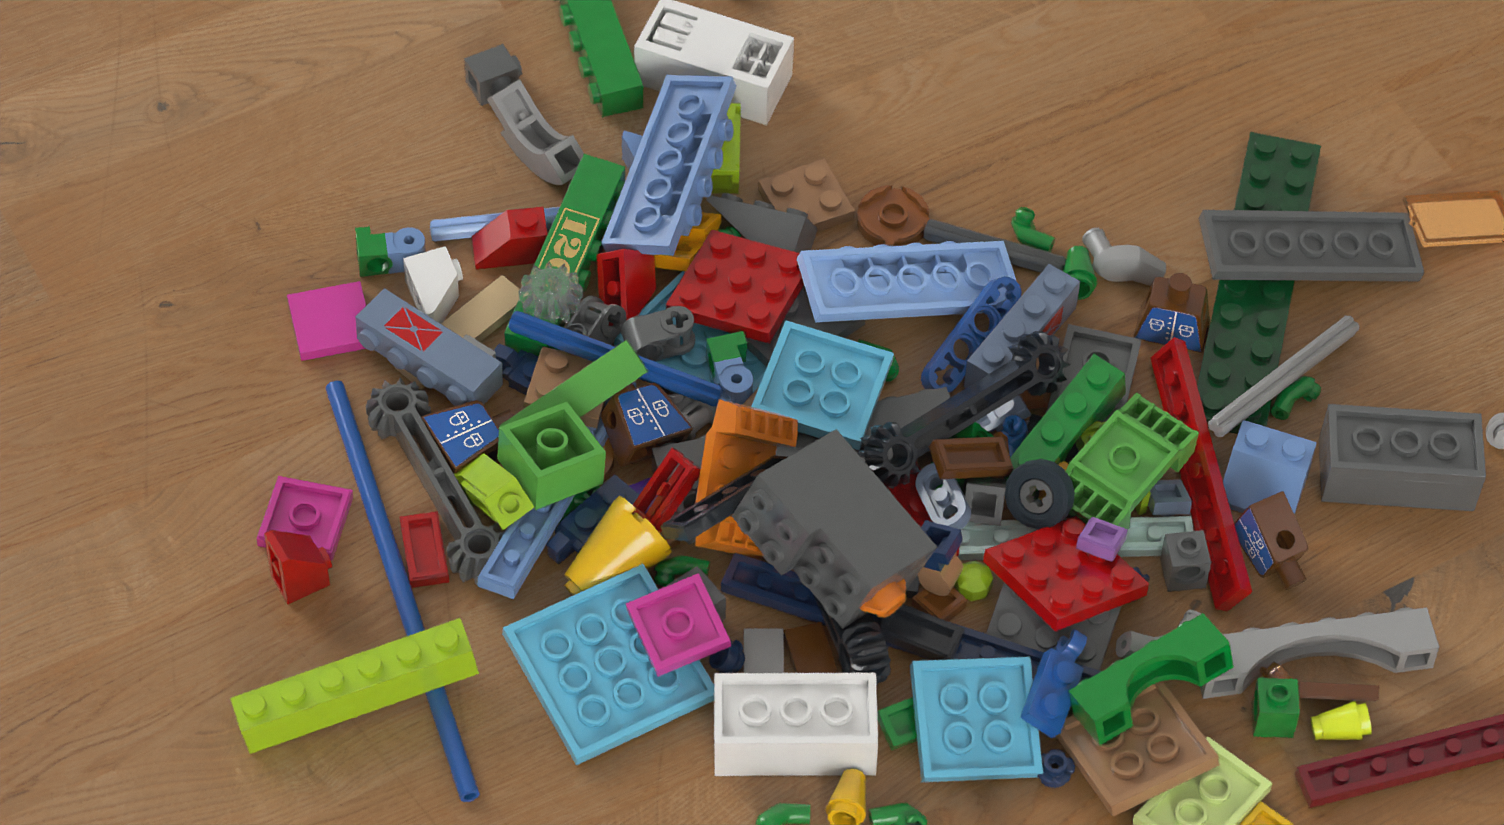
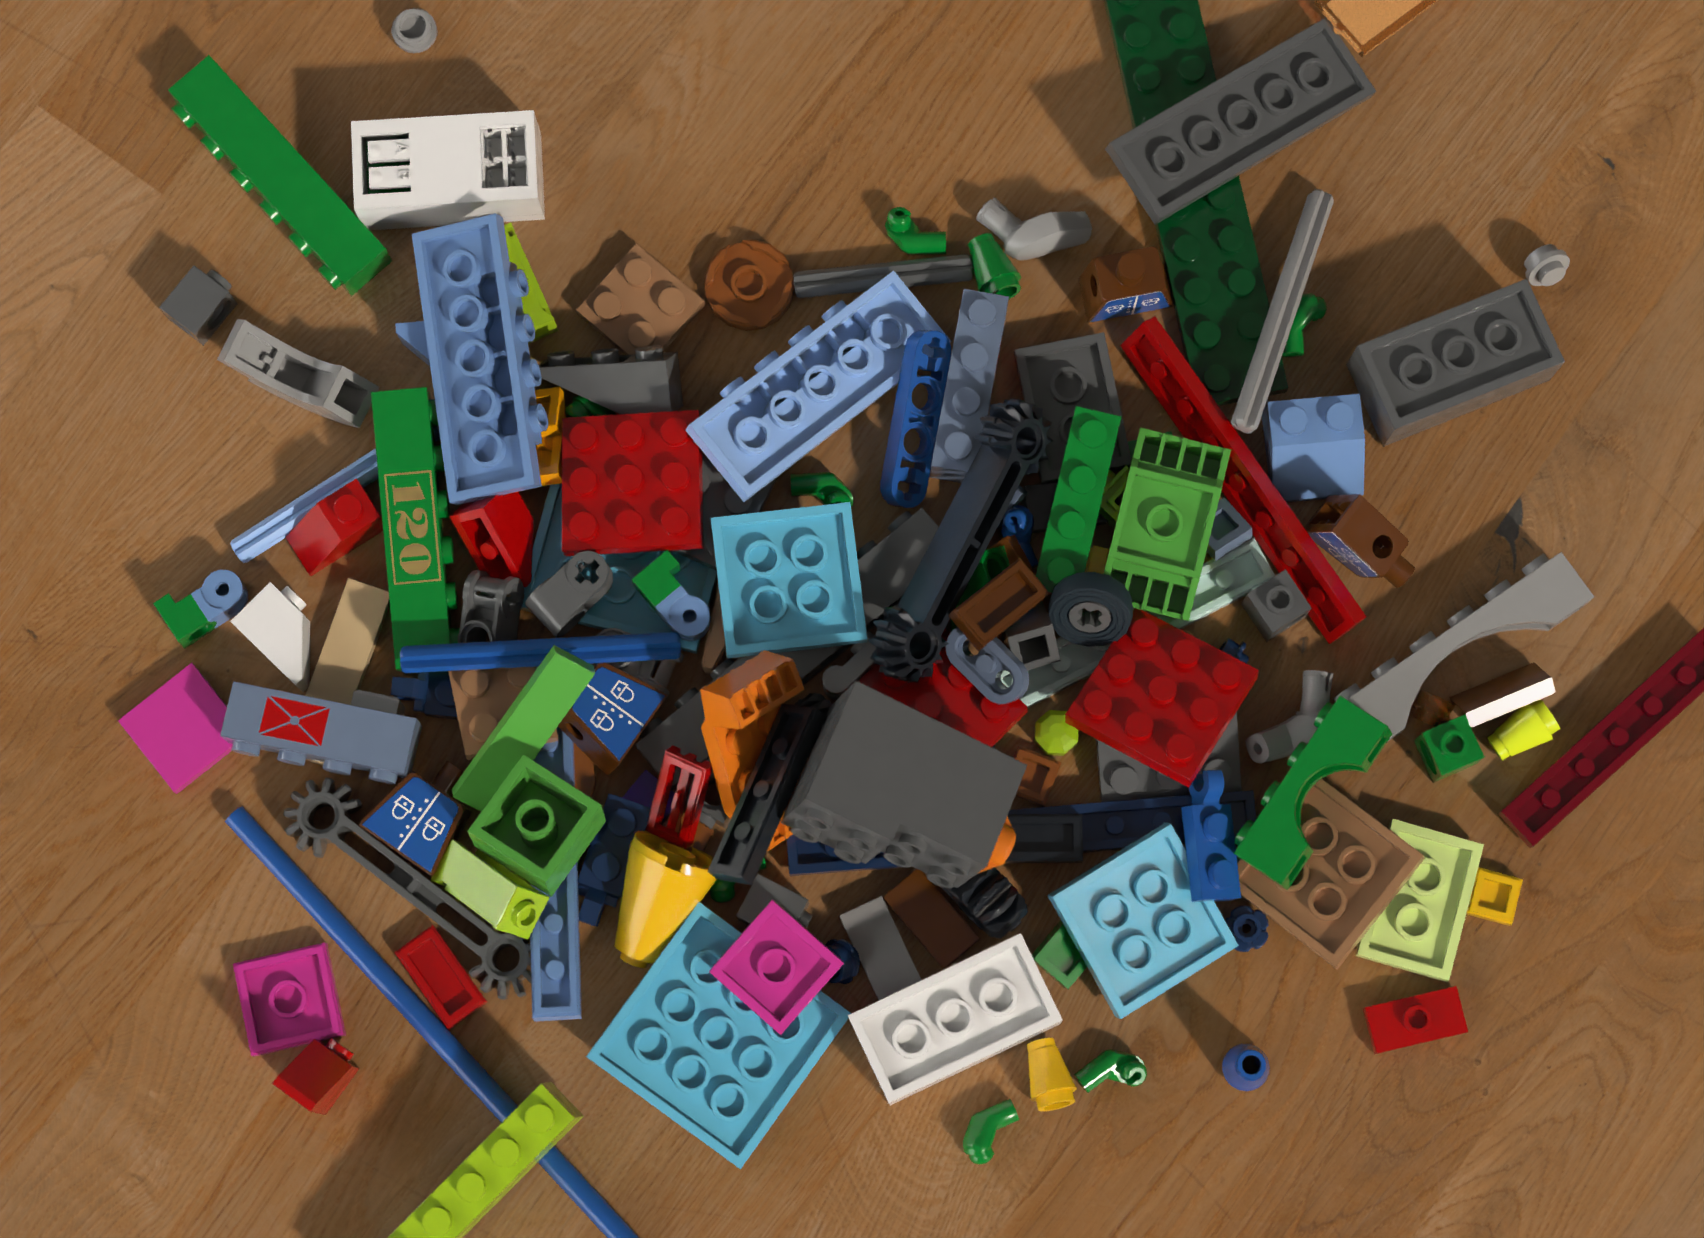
camera: 20 degrees left, 25 degrees up
clear gear [518,261,583,324] -> none
leg [918,520,963,596] -> none
medium lavender tile [1076,517,1128,562] -> none

